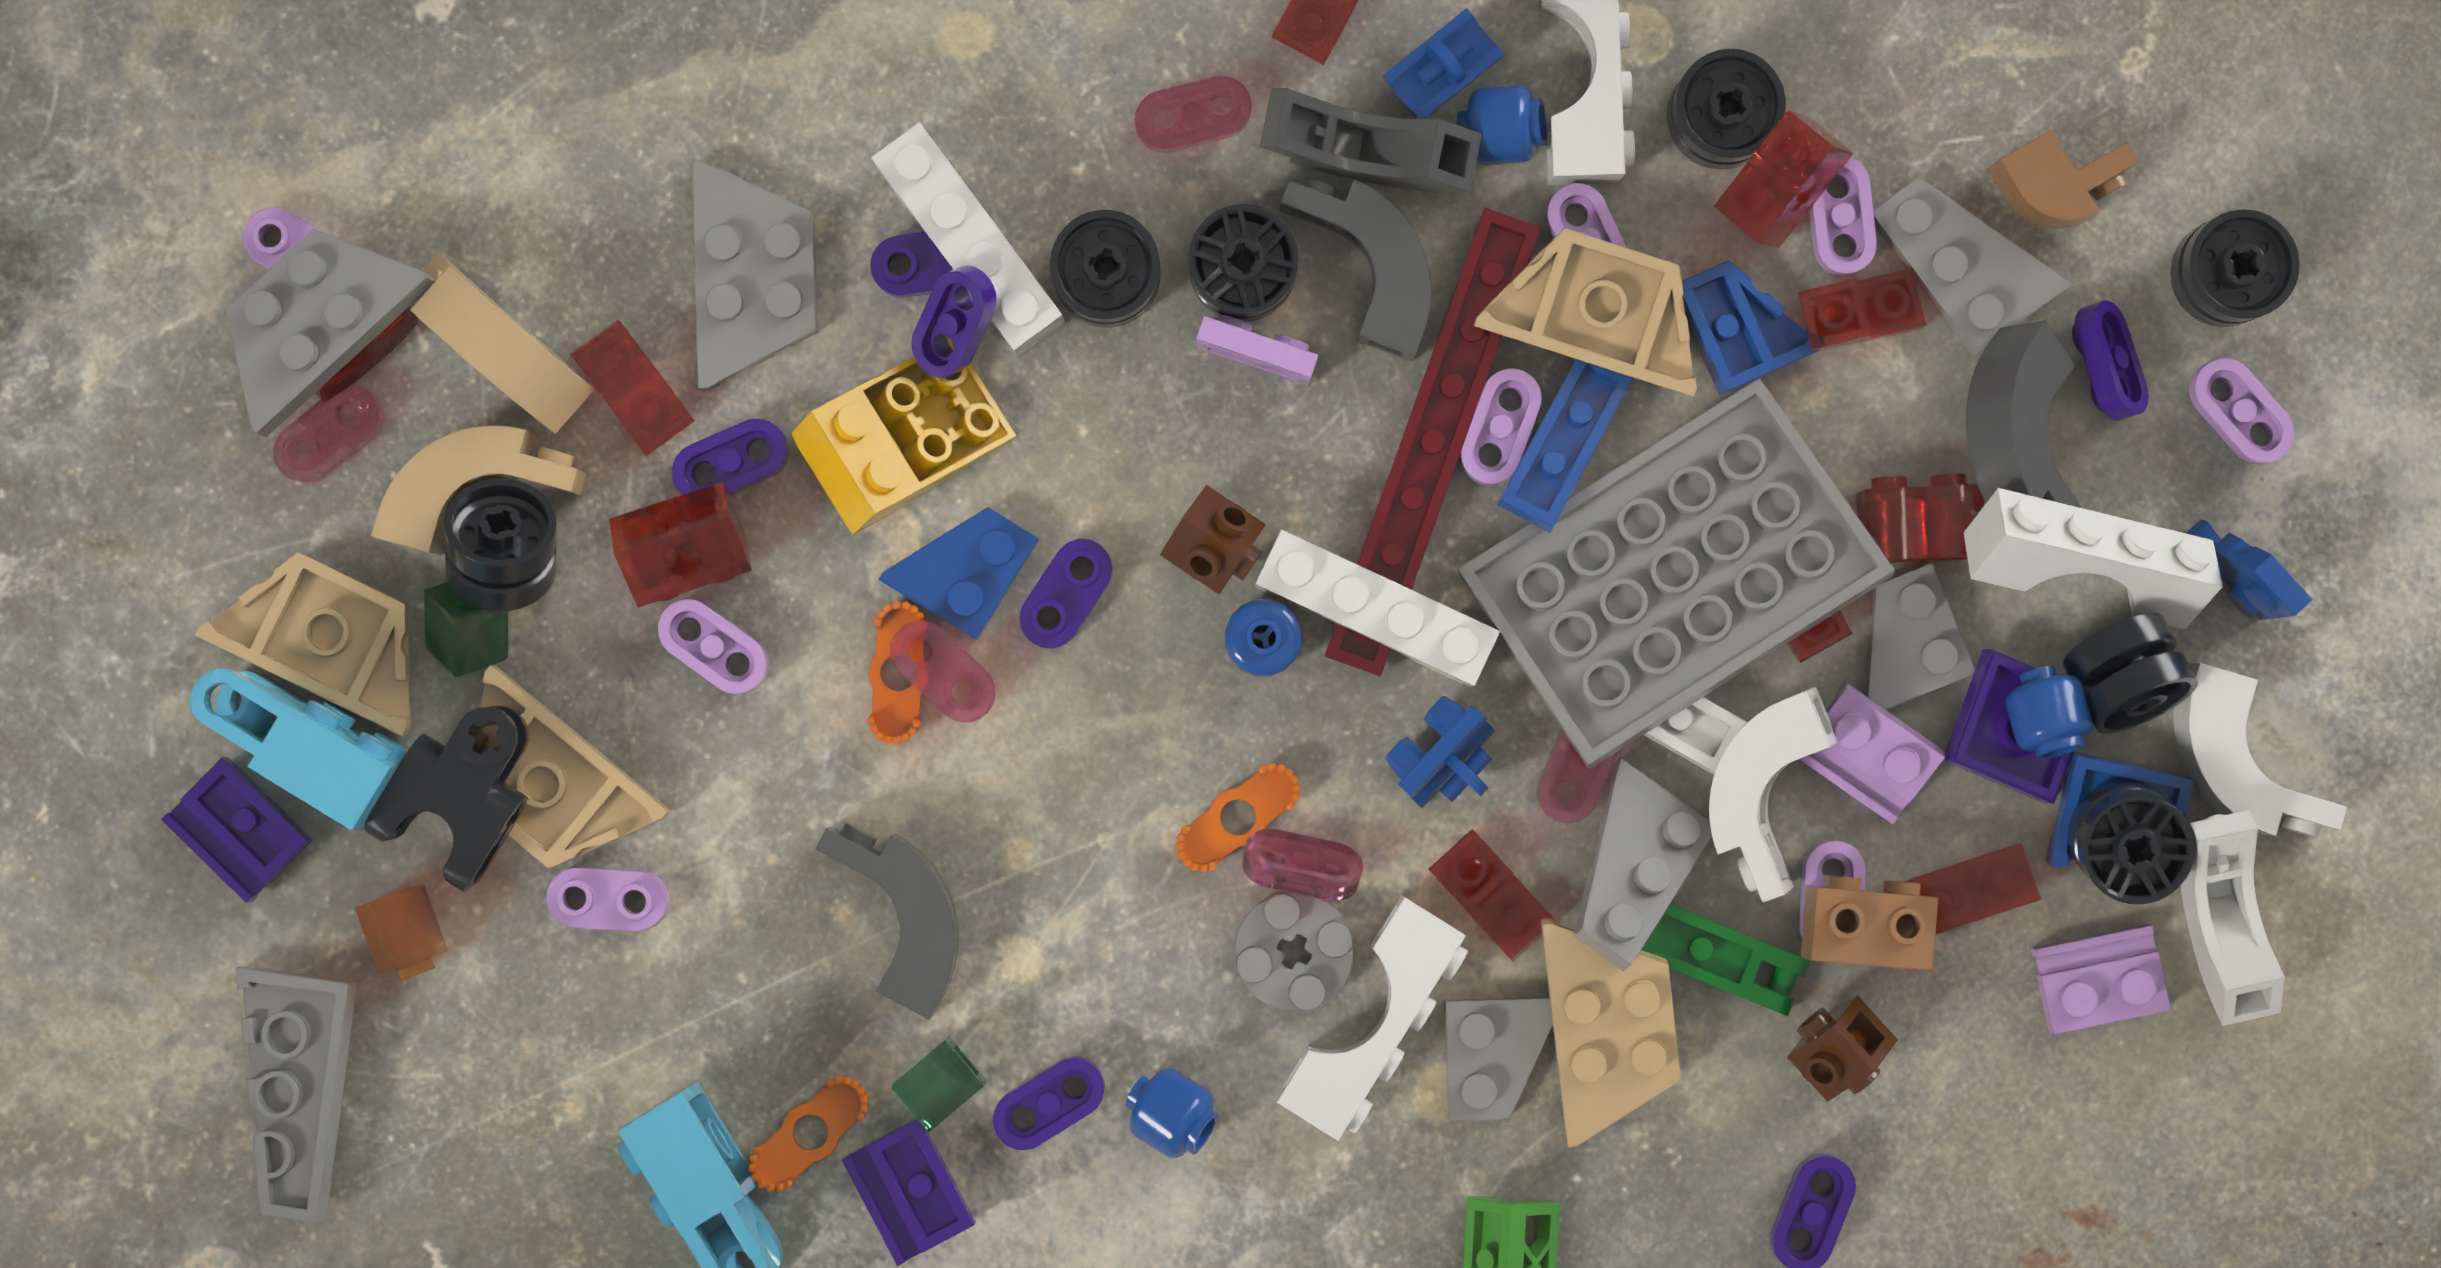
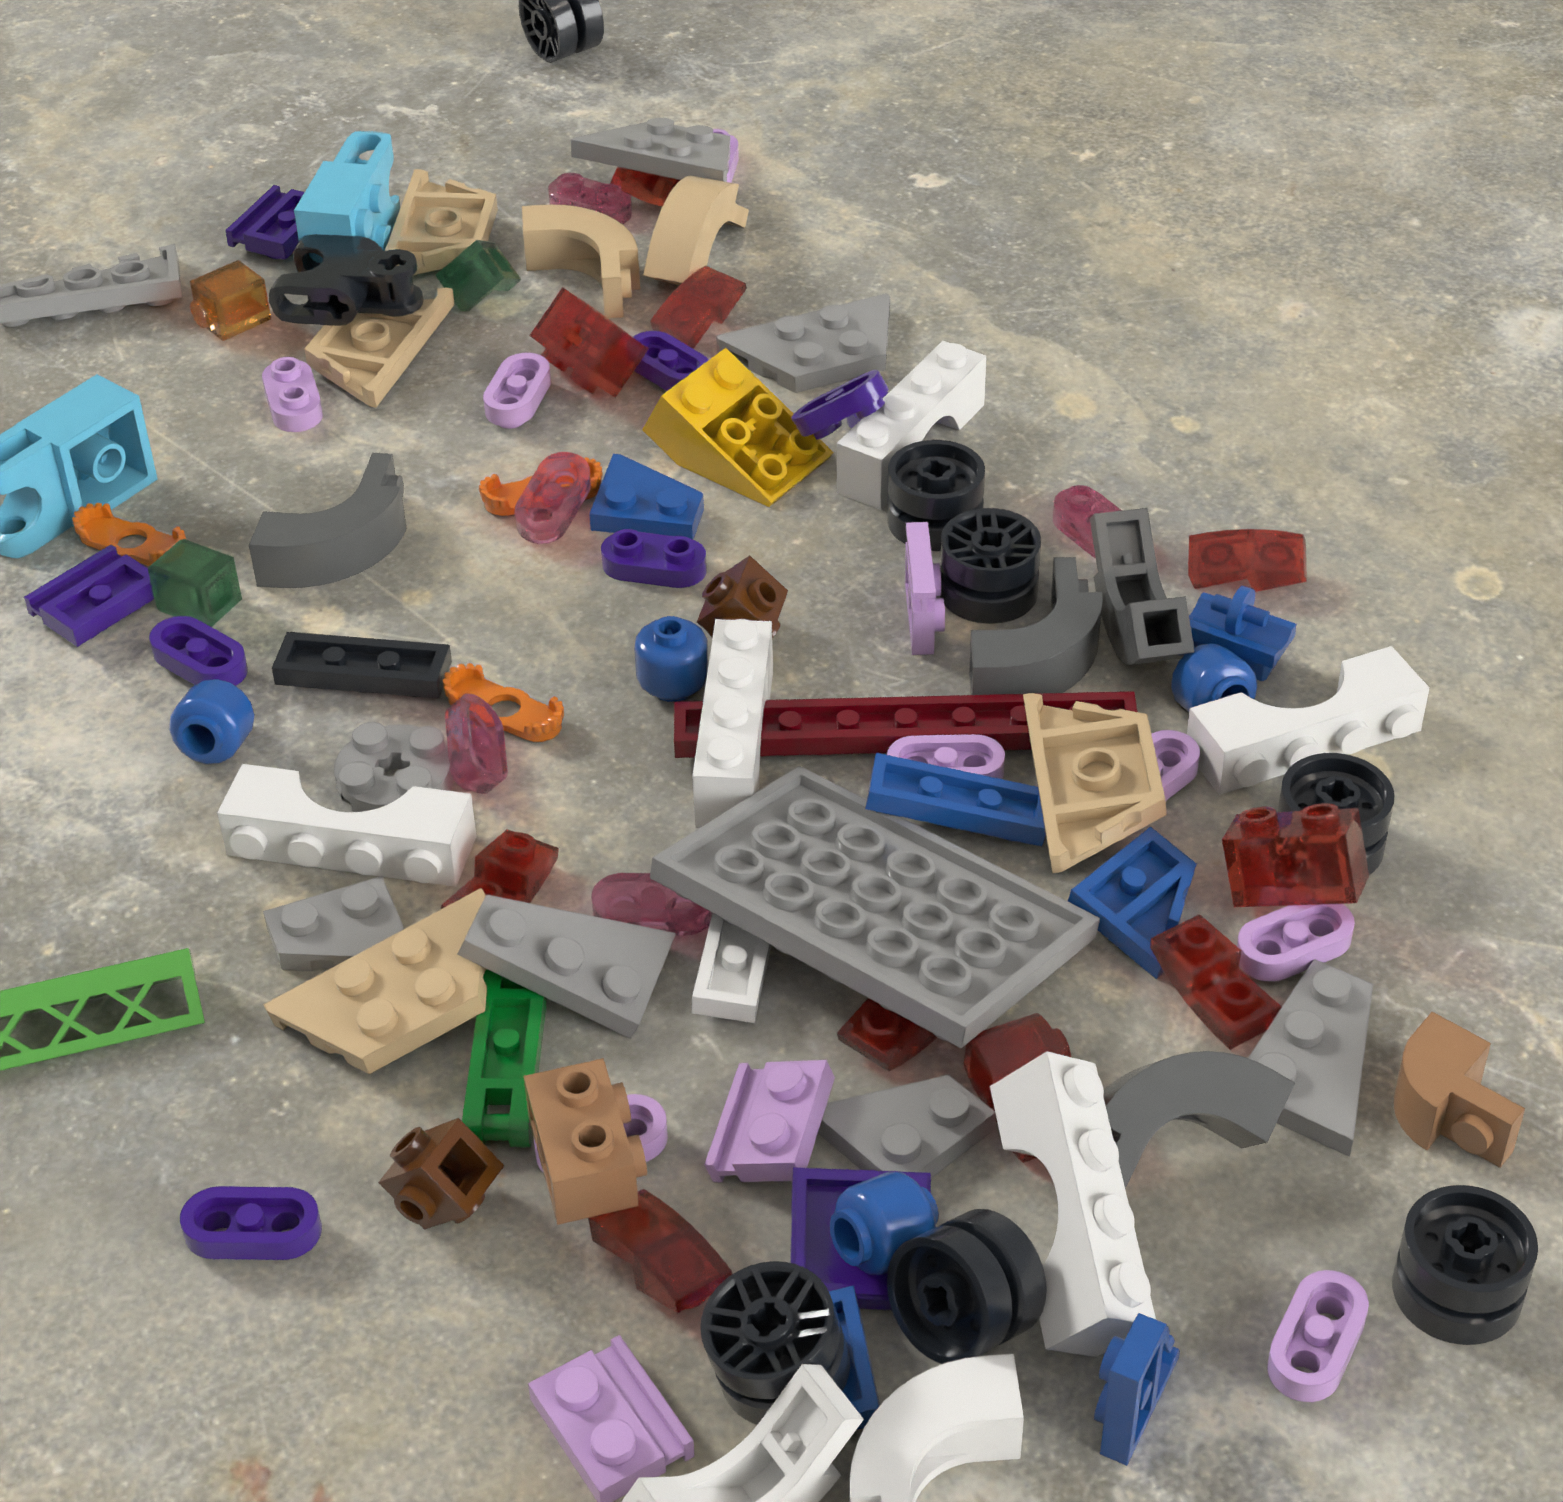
camera: 75 degrees right, 45 degrees down
black wheel [444,479,557,611] -> none
blue hips [1385,696,1495,808] -> none
white arch [1709,686,1838,903] -> none
dark purple plate [2072,300,2149,421] -> none
none -> black plate [272,632,452,698]

